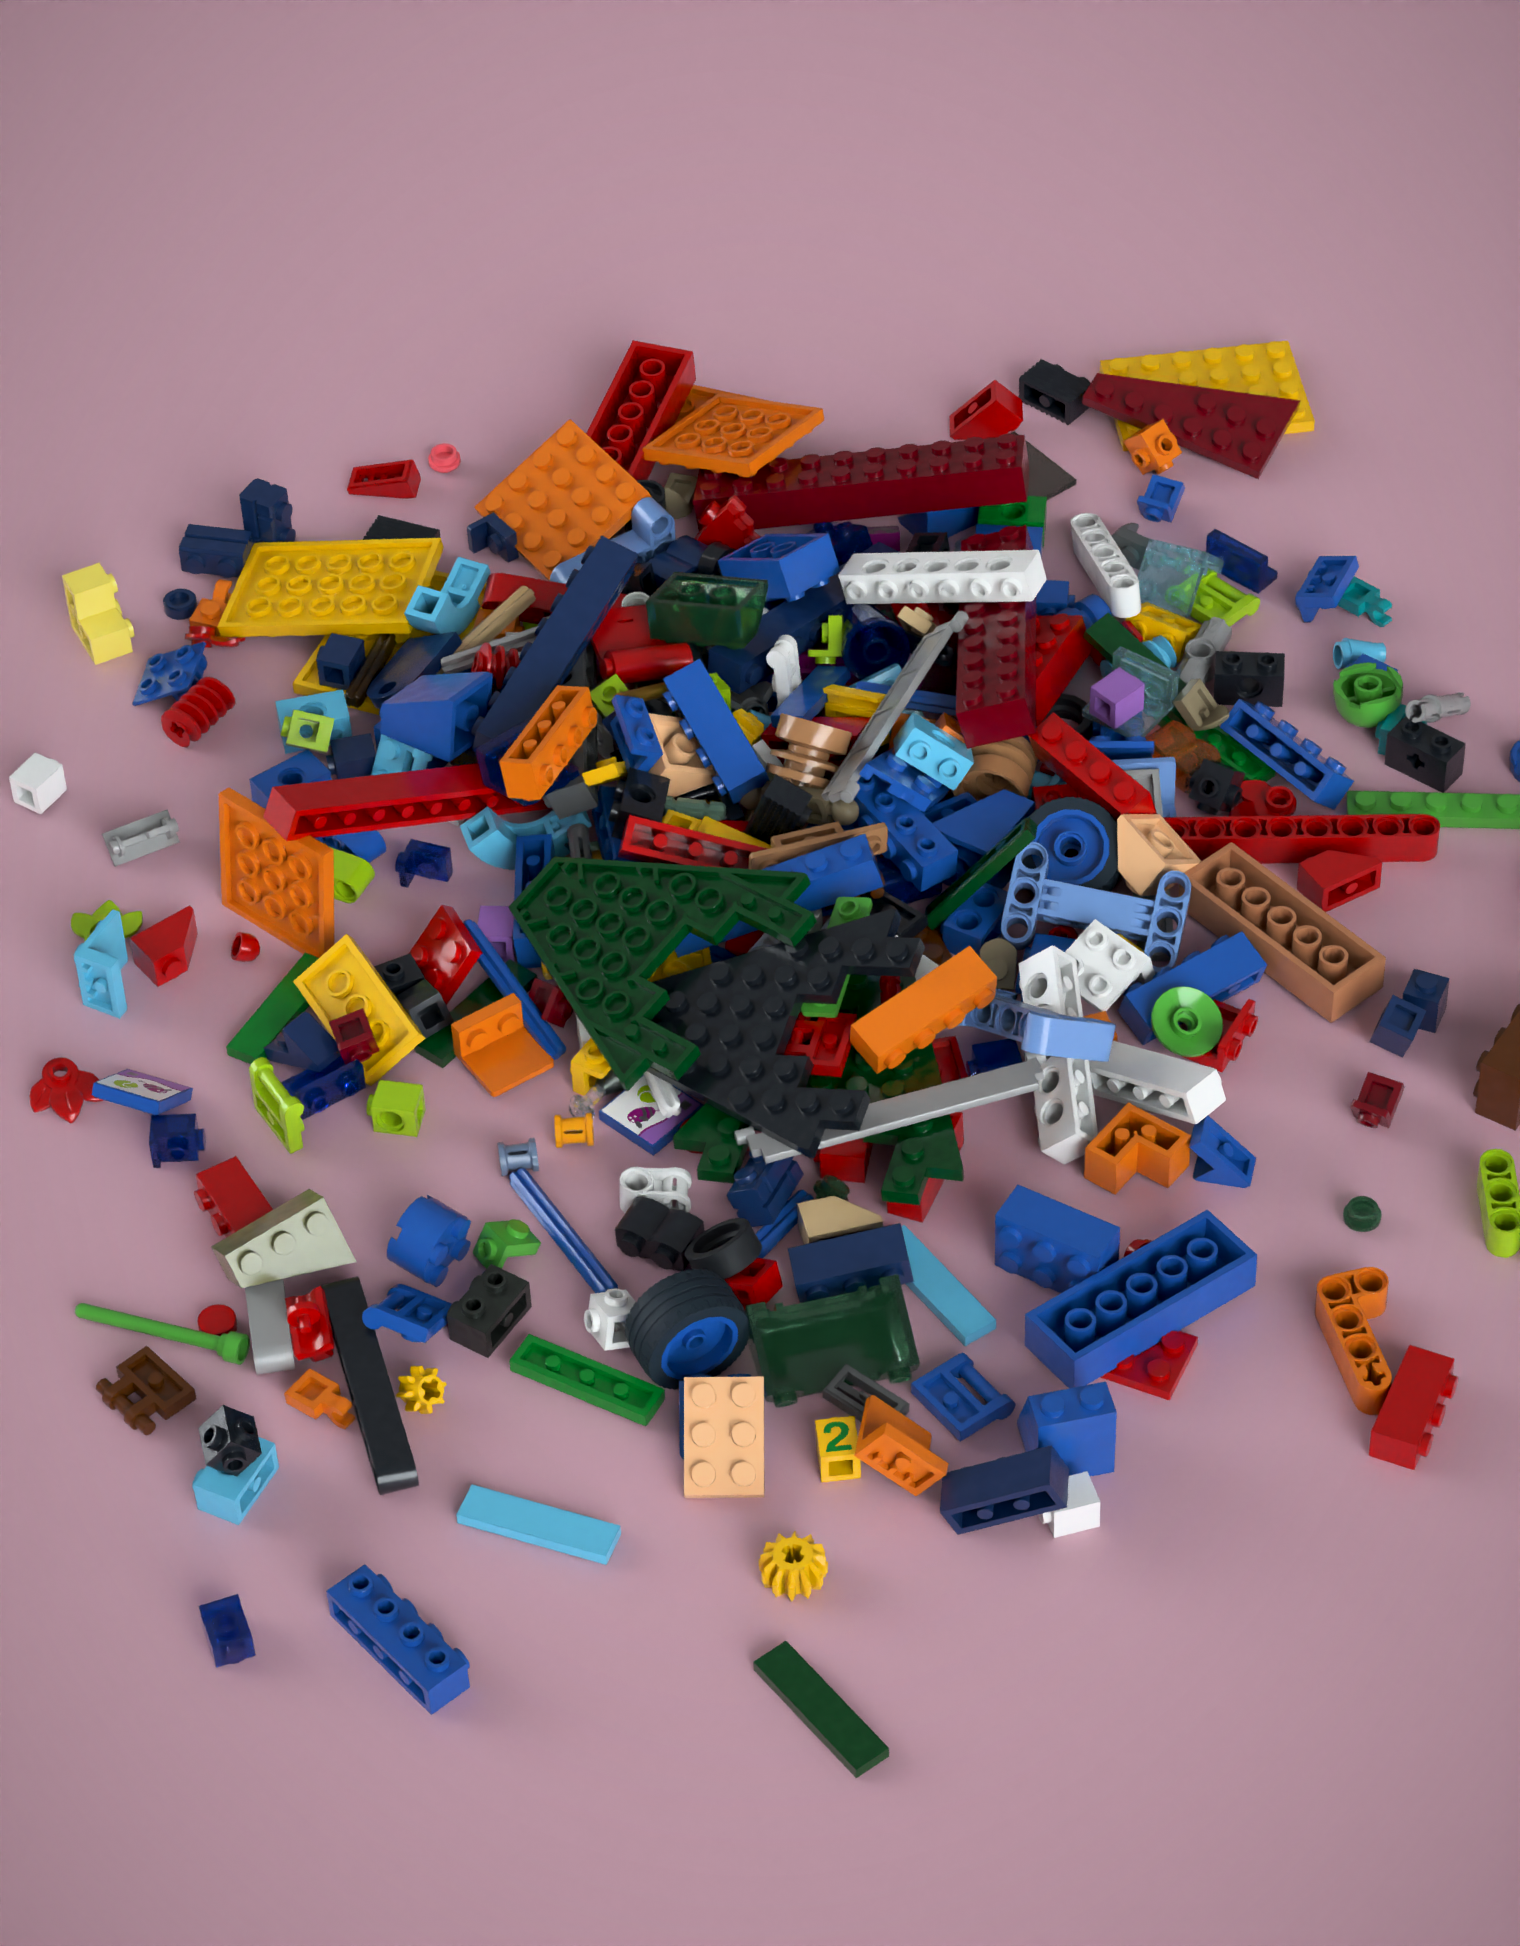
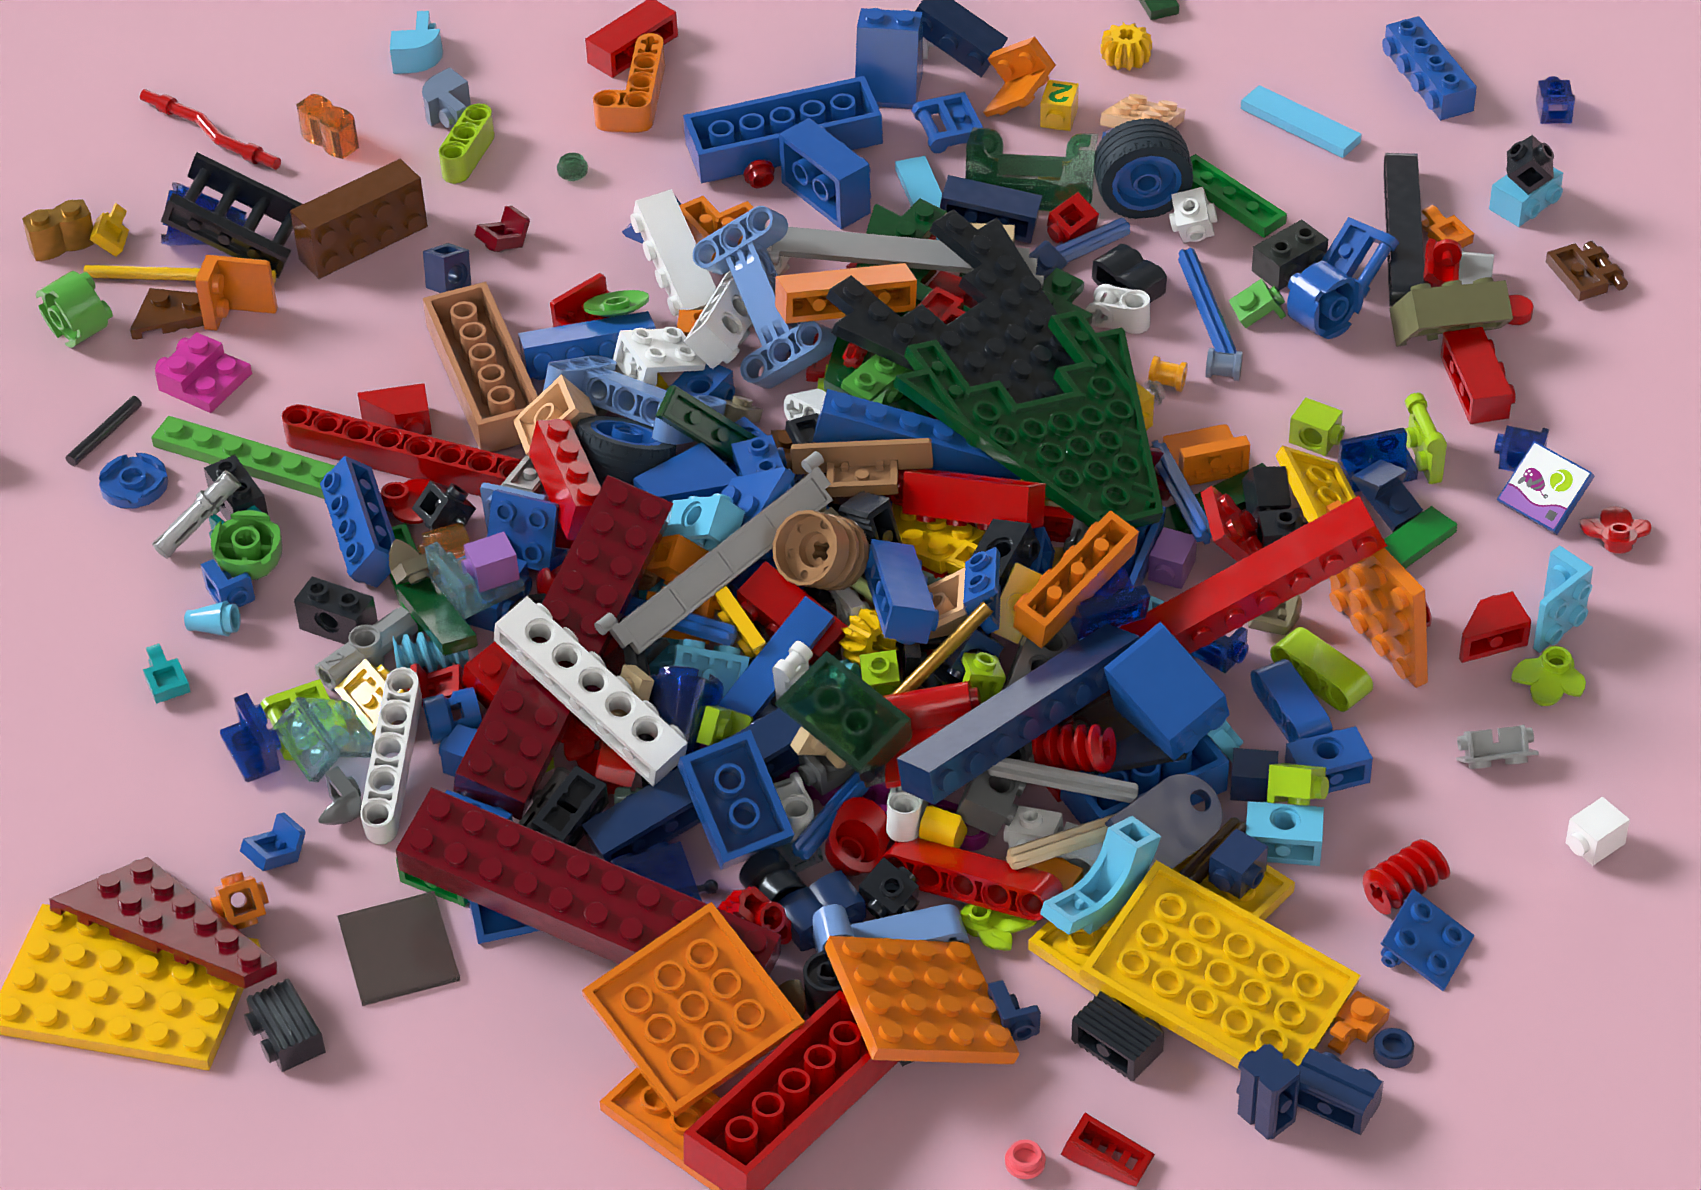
camera: 160 degrees left, 0 degrees up
light yellow brick [62,562,135,665] -> none
bright green piece [75,1303,250,1365] -> none
red plate [185,626,246,648] -> none
dark red bracket [329,1008,380,1065] -> none
yellow gear [396,1366,447,1414] -> none
black tyre [685,1218,762,1279] -> none
dark grey tile [823,1364,910,1422] -> none
red slope [949,380,1023,440] -> none
blue bracket [1295,556,1359,623] -> none
dark blue brick [1402,969,1450,1033] -> none
none -> dark tan plate [1248,595,1302,635]

